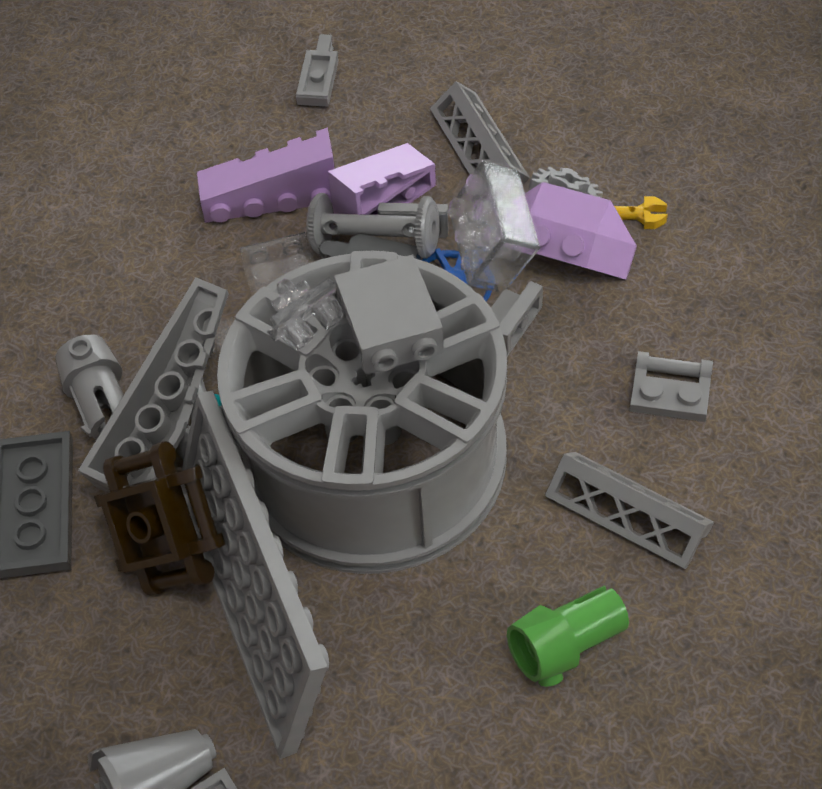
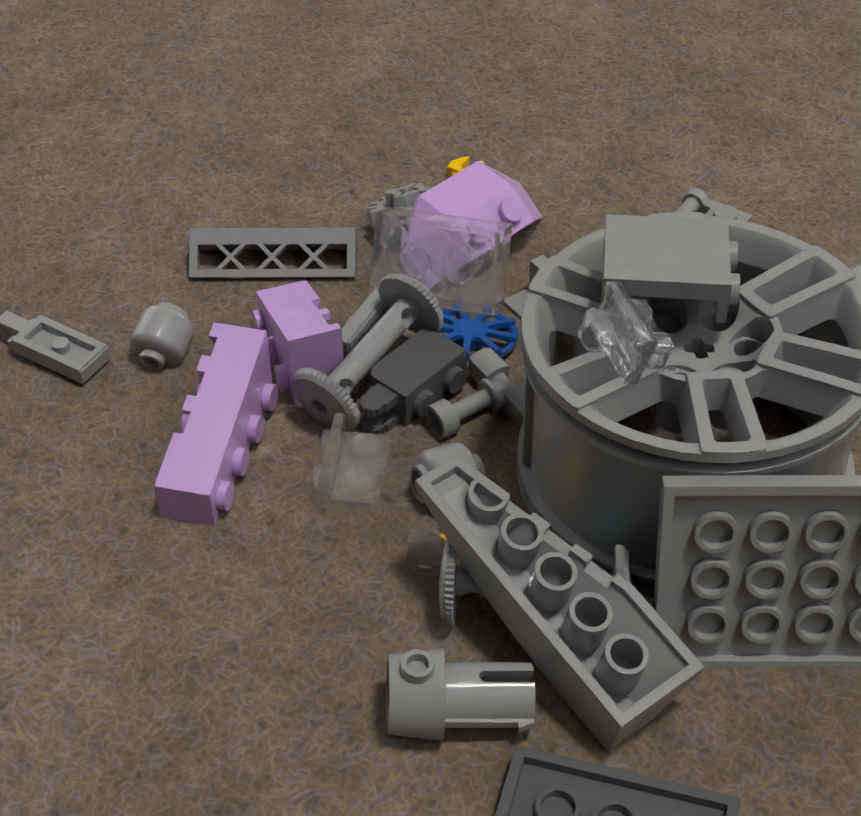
camera: 70 degrees left, 10 degrees down
dark brown brick [94,441,226,596] -> none
none -> light grey head [129,302,194,370]

